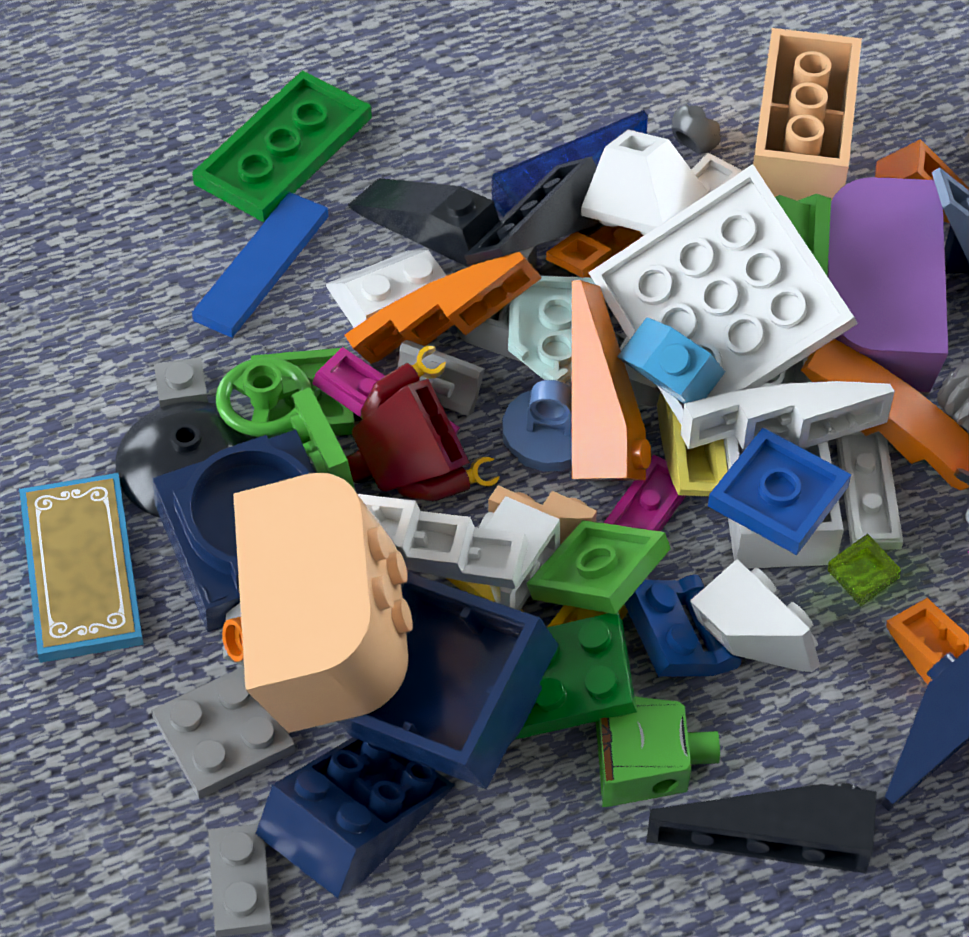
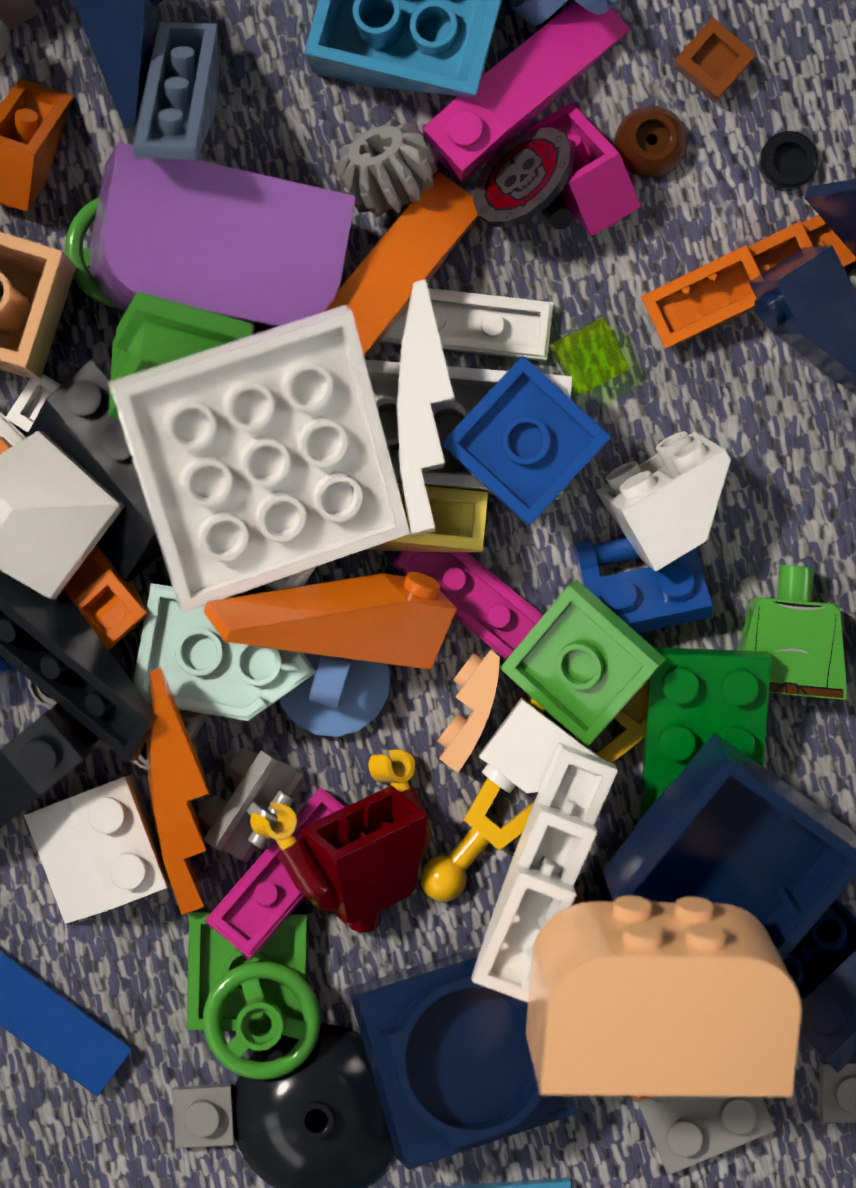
camera: 80 degrees left, 35 degrees up
bright green plate [290,387,355,490] -> none
dark azure slope [617,317,725,404] -> none

